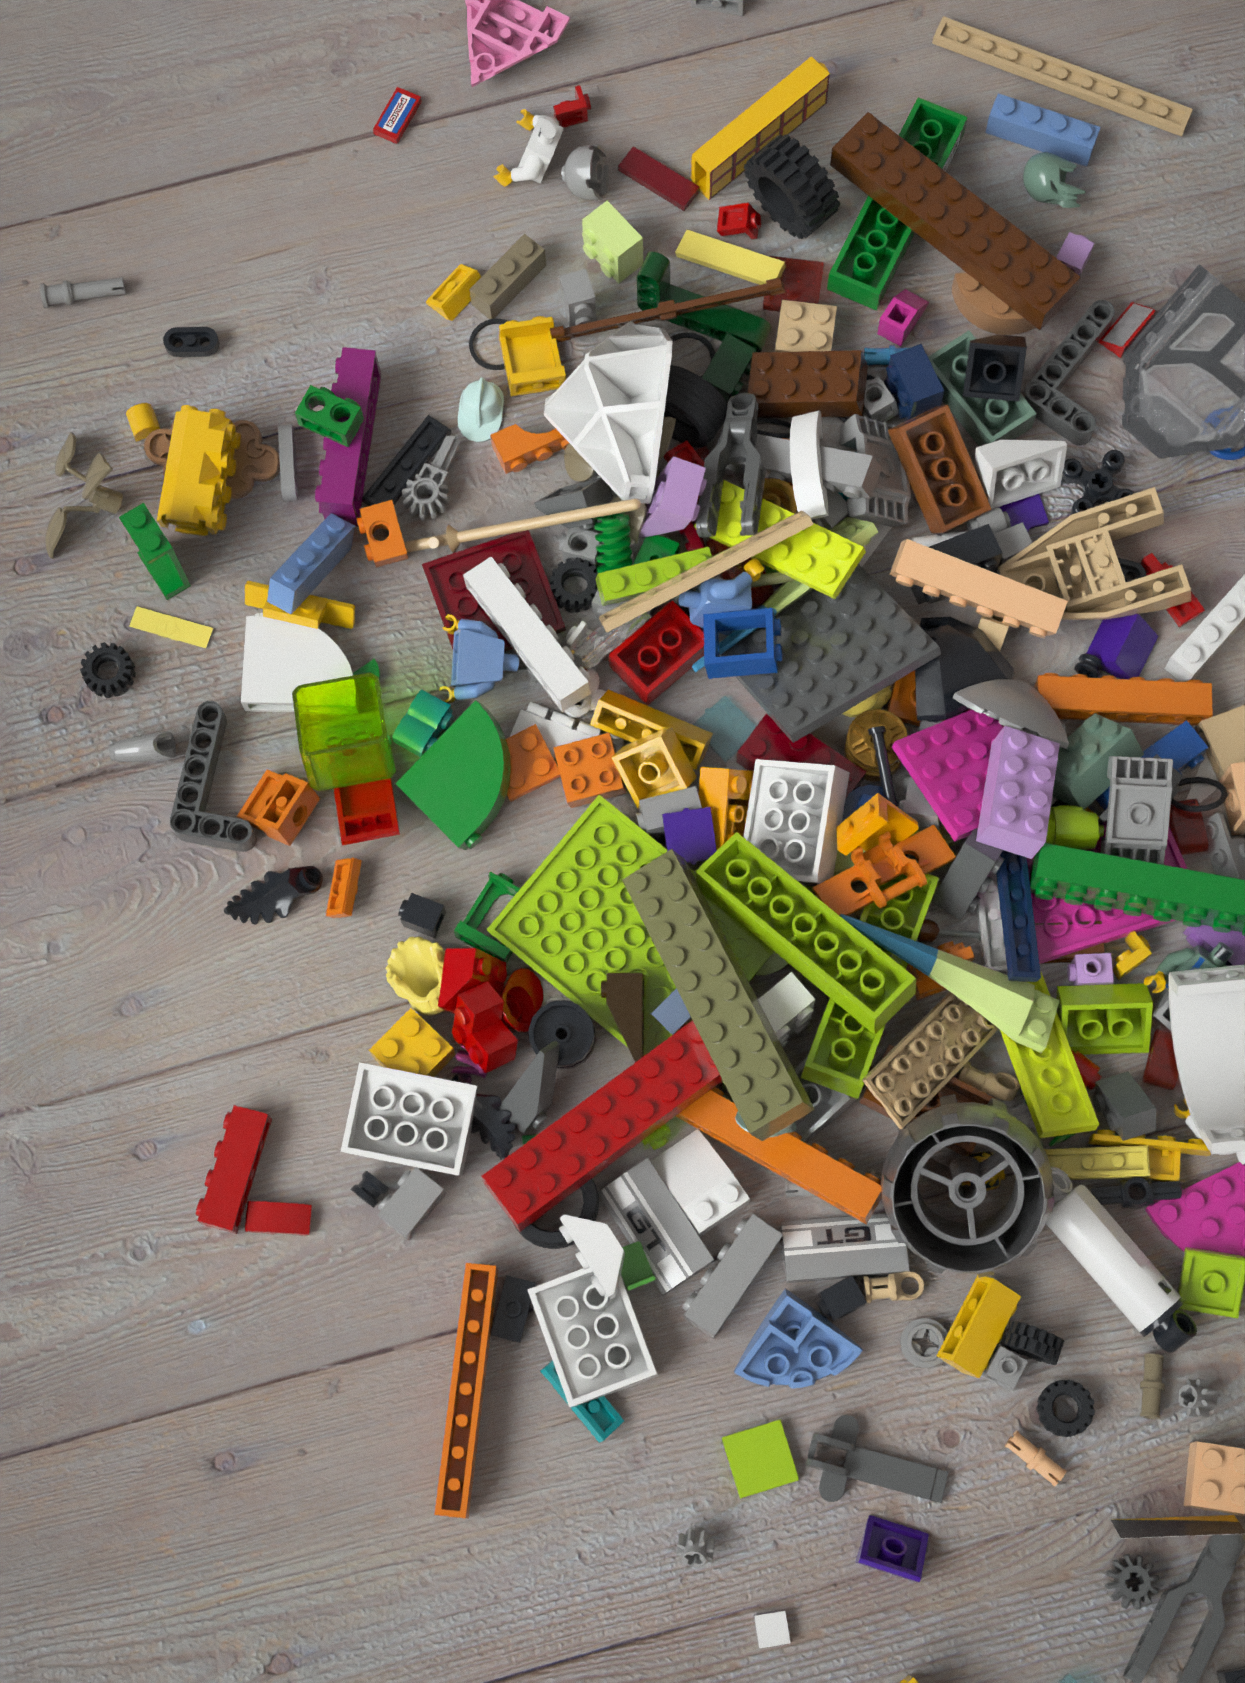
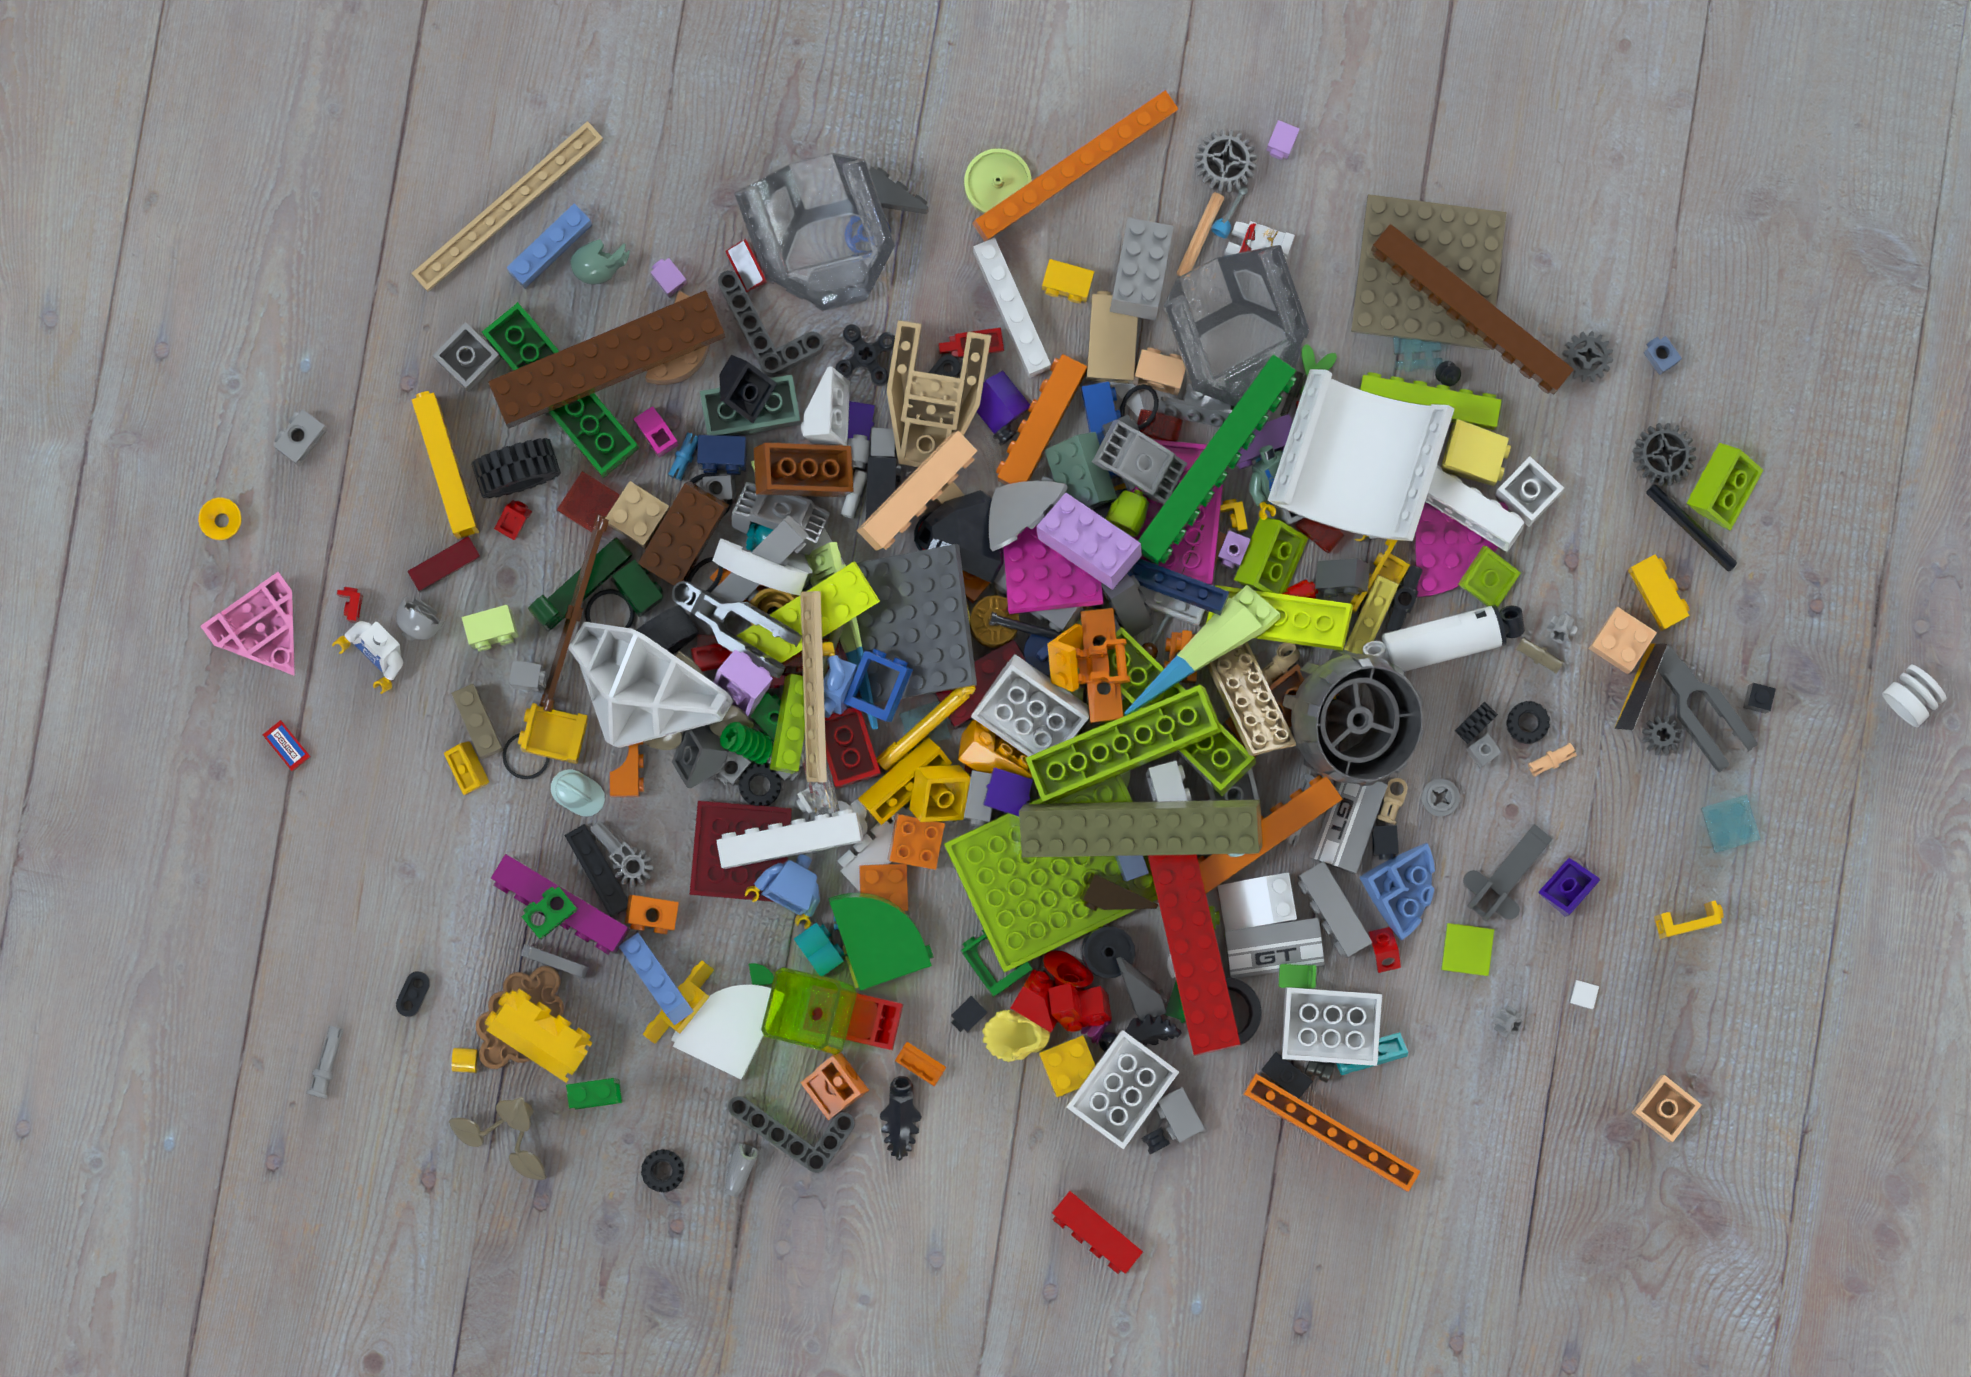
camera: 75 degrees left, 10 degrees up
light yellow piece [129,606,213,648] -> none
red slope [245,1201,312,1236] -> none
tan piece [405,499,641,553] -> none
white slope [559,1215,625,1299] -> none
light yellow tile [675,230,786,285] -> none
yellow brick [936,1275,1021,1379] -> none
none -> light grey brick [432,322,501,392]
none -> yellow piece [876,686,976,771]
none -> pearl dark grey wheel [1305,1061,1335,1083]
none -> red bracket [1368,927,1401,973]

